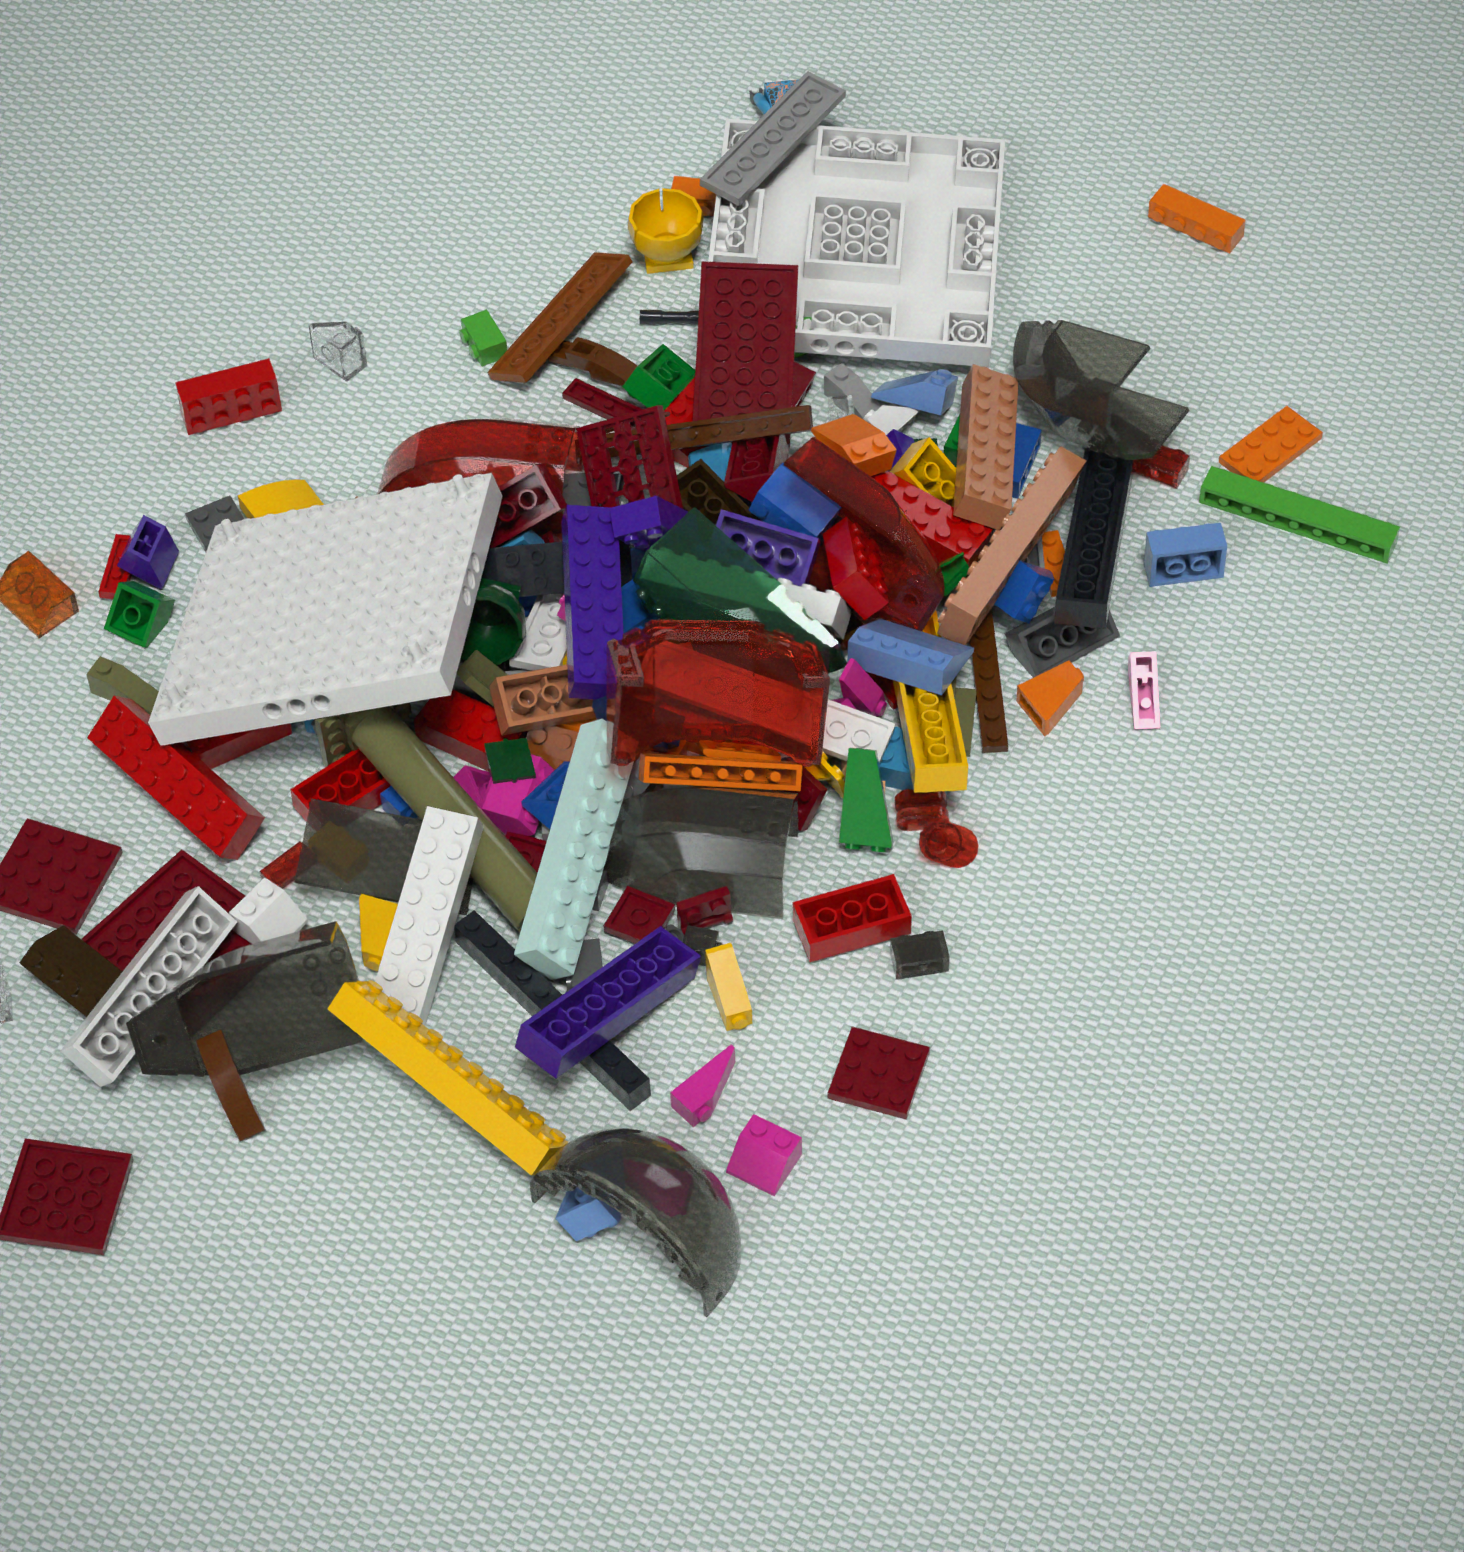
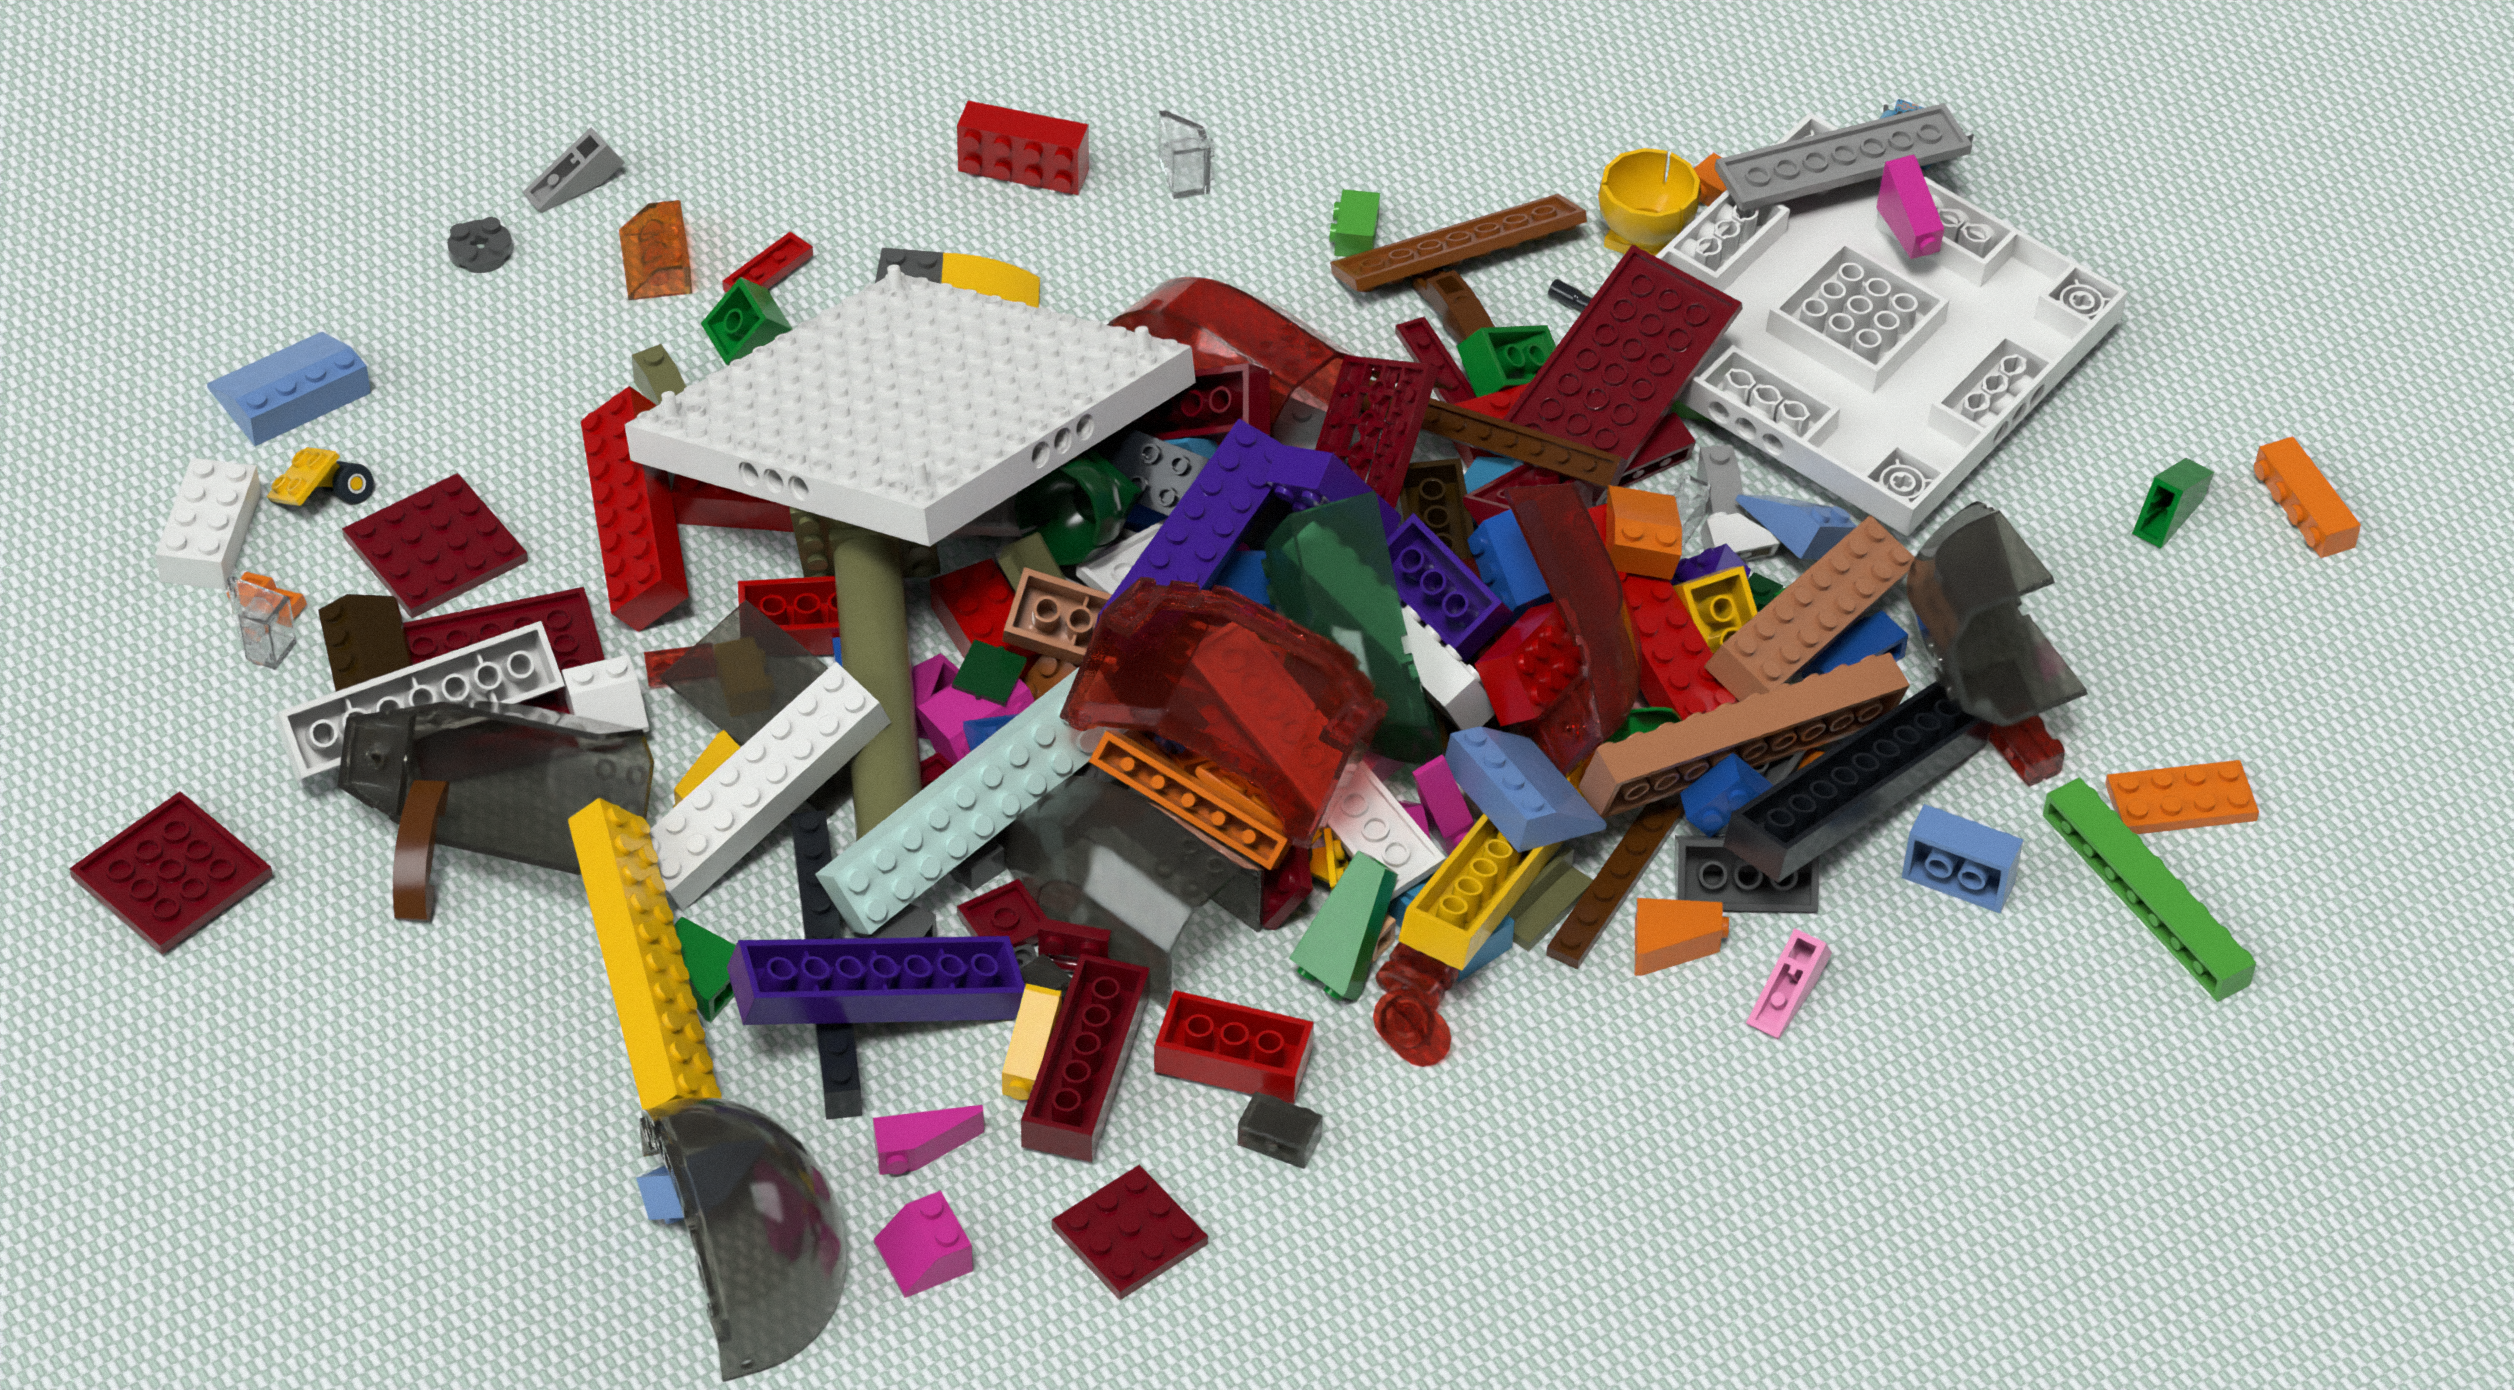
camera: 30 degrees right, 5 degrees down
dark purple slope [117,515,179,589] -> none
none -> green slope [674,917,736,1023]
none -> dark red brick [1021,953,1150,1162]
none -> dark pink slope [1876,154,1944,259]
none -> green slope [2132,458,2214,548]

